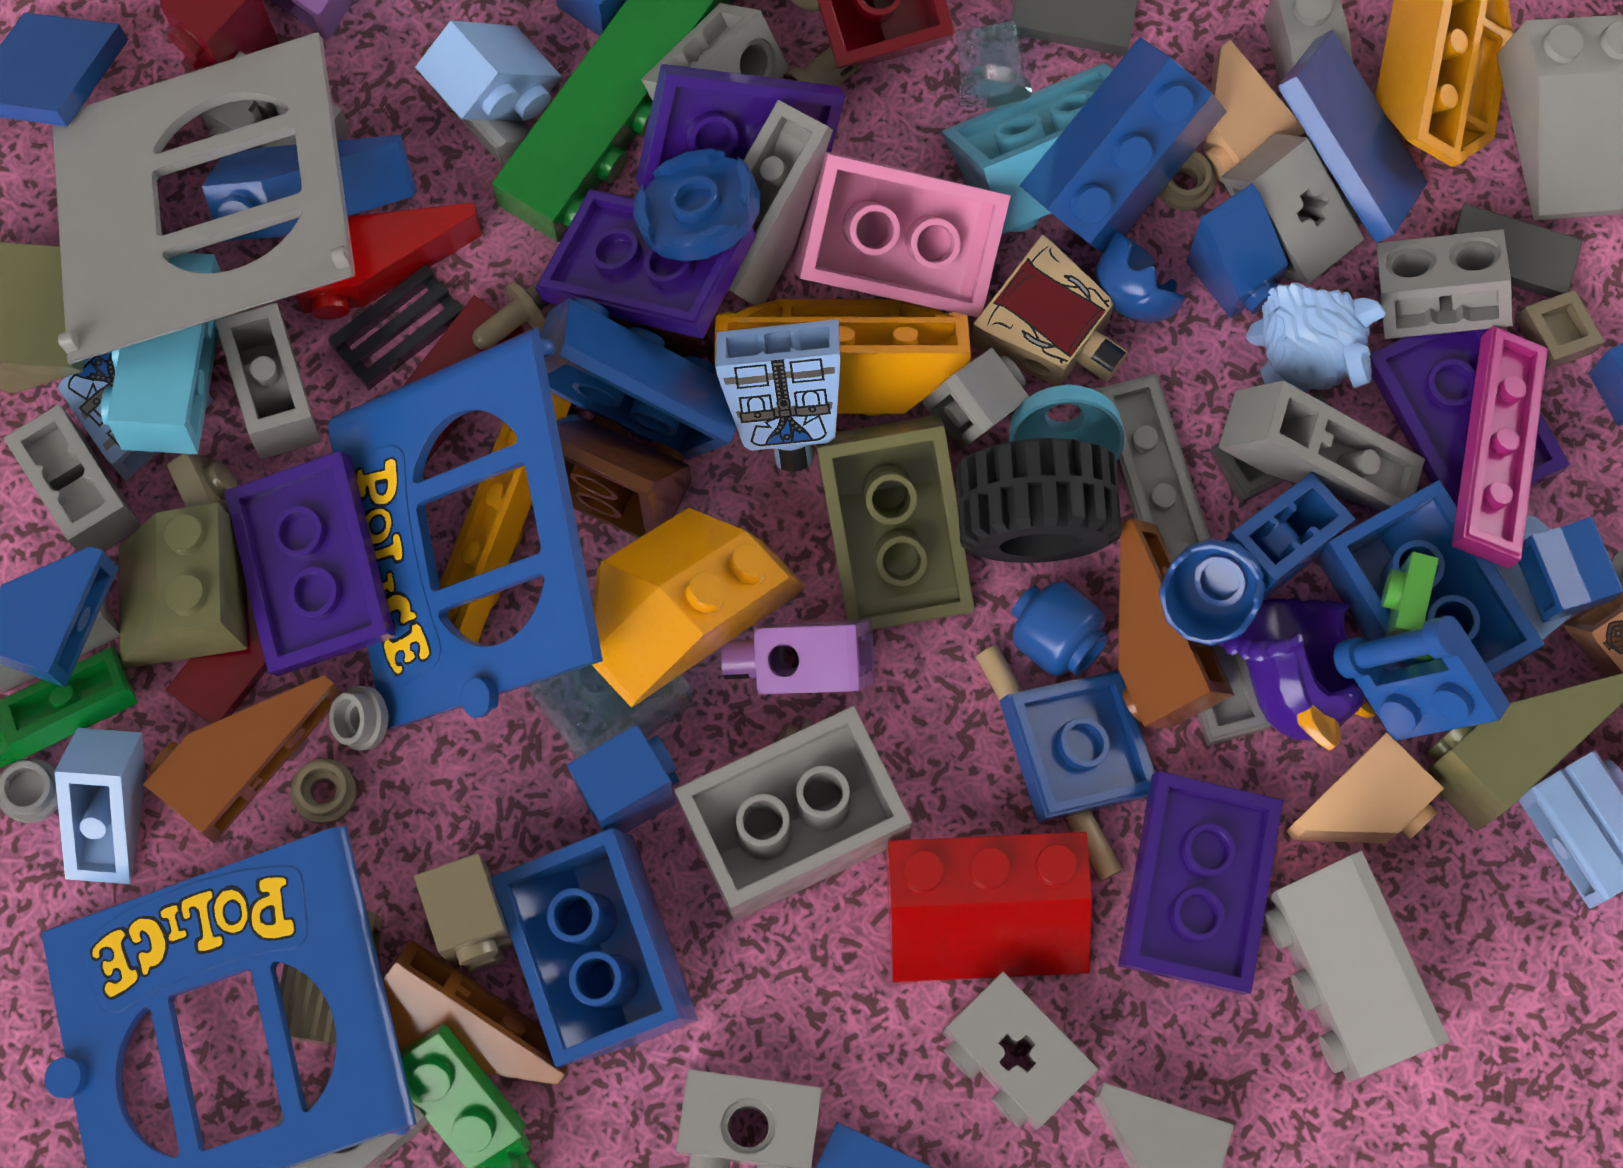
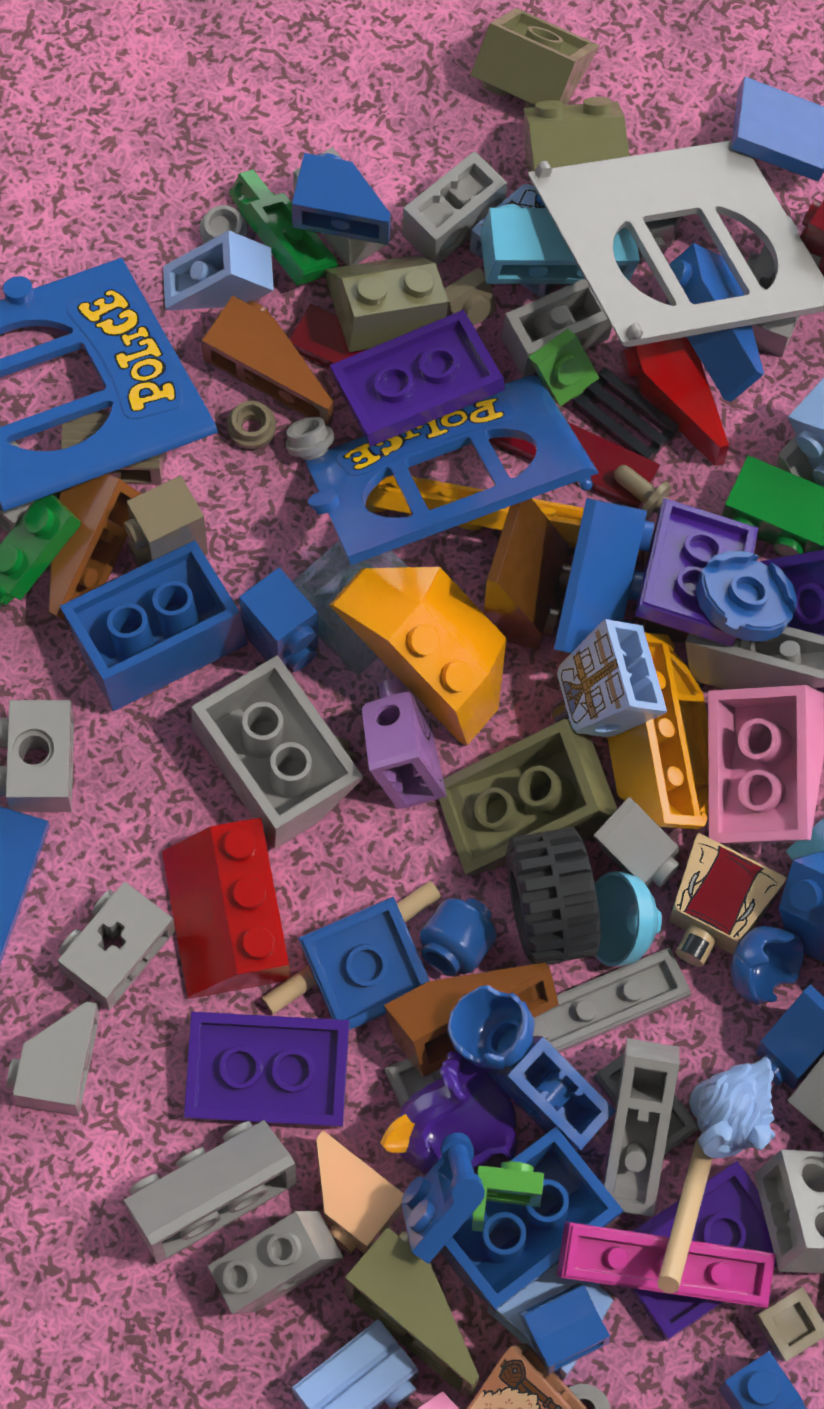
camera: 80 degrees right, 5 degrees down
none -> light grey brick [208,1211,344,1314]
none -> bright green bracket [528,328,599,407]
none -> tan bar [657,1137,713,1293]

